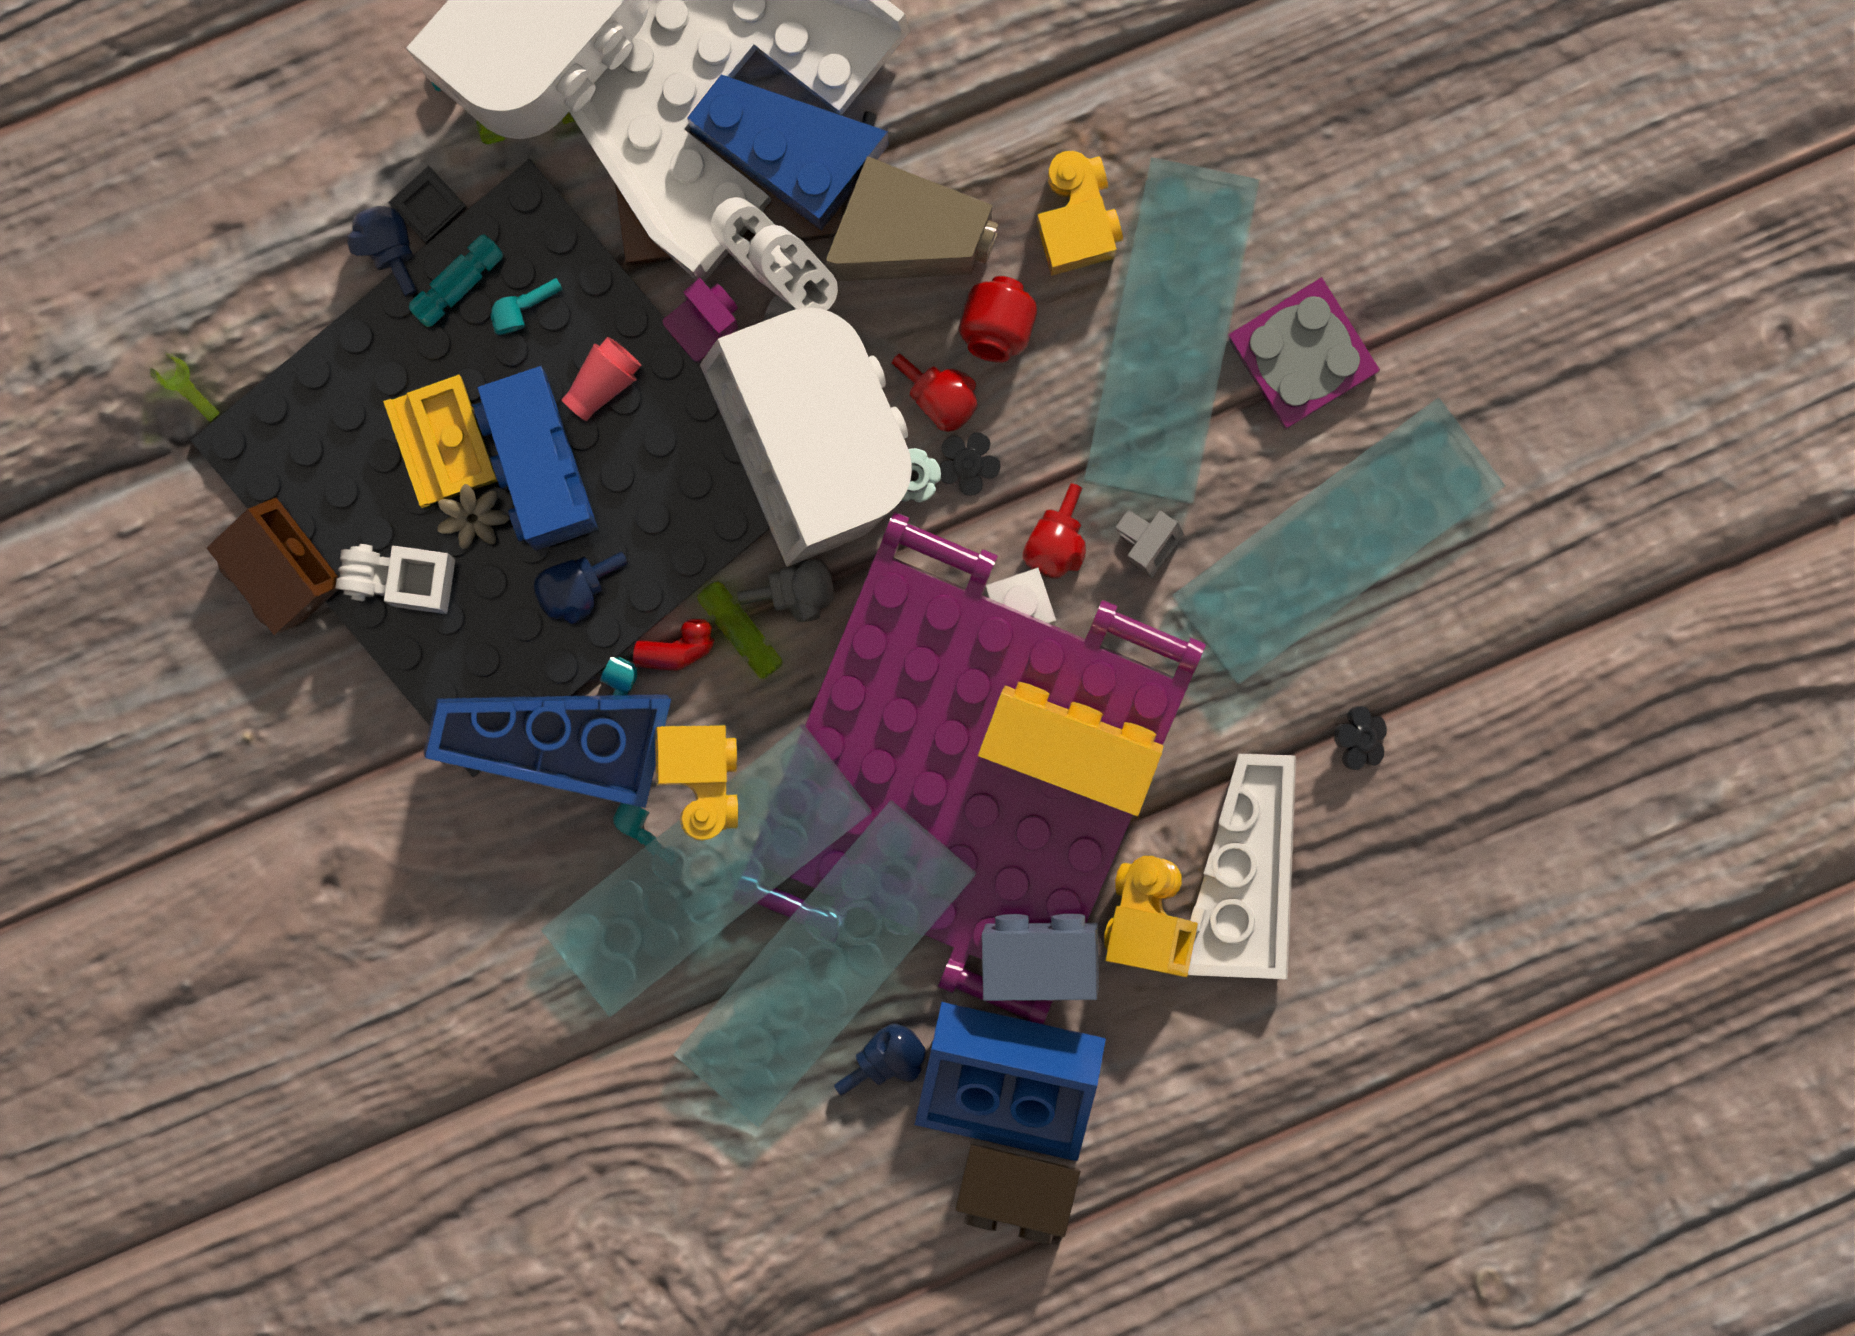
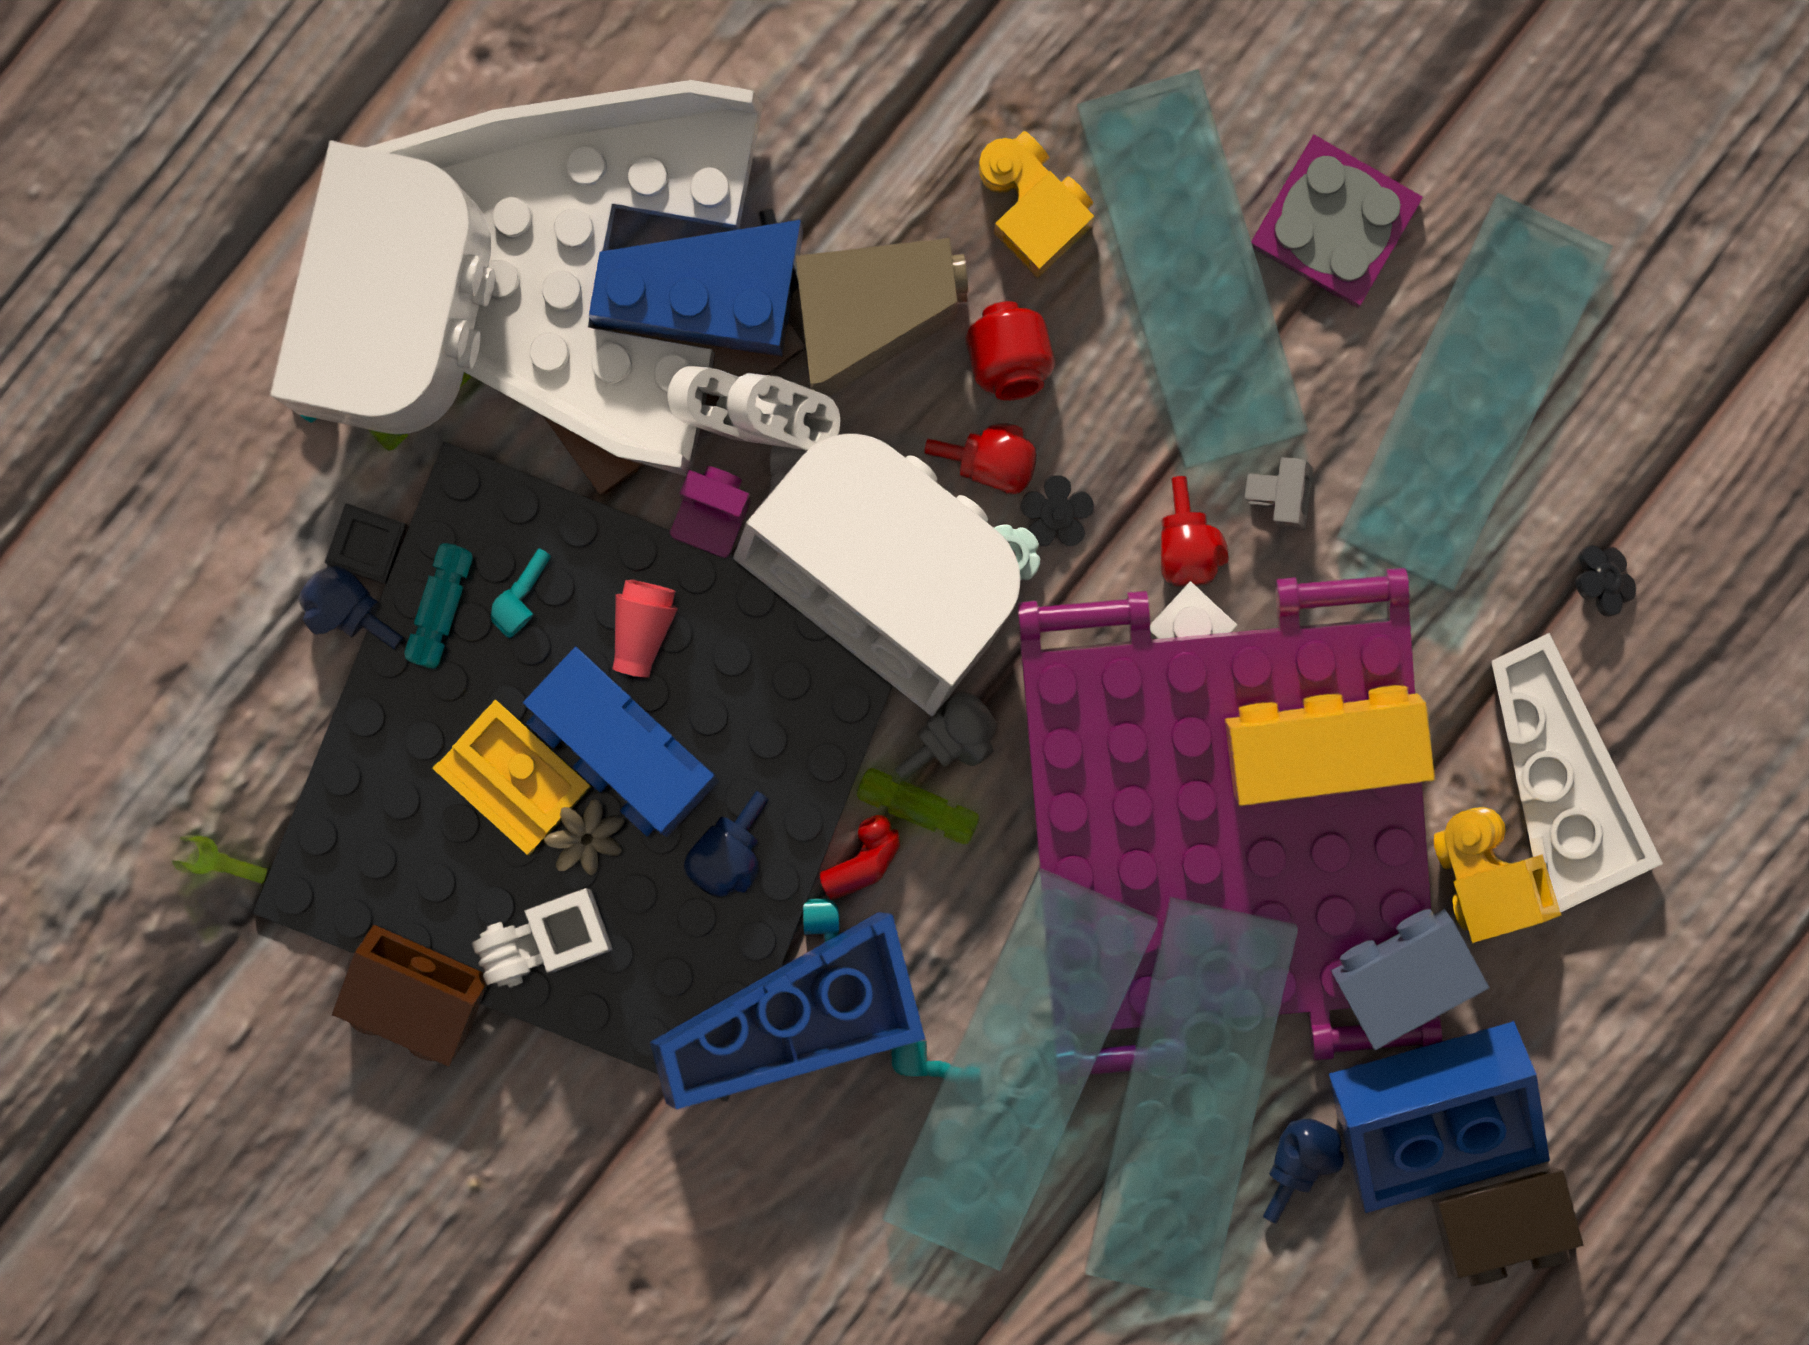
camera: 30 degrees left, 0 degrees up
yellow brick [655,725,738,841] -> none

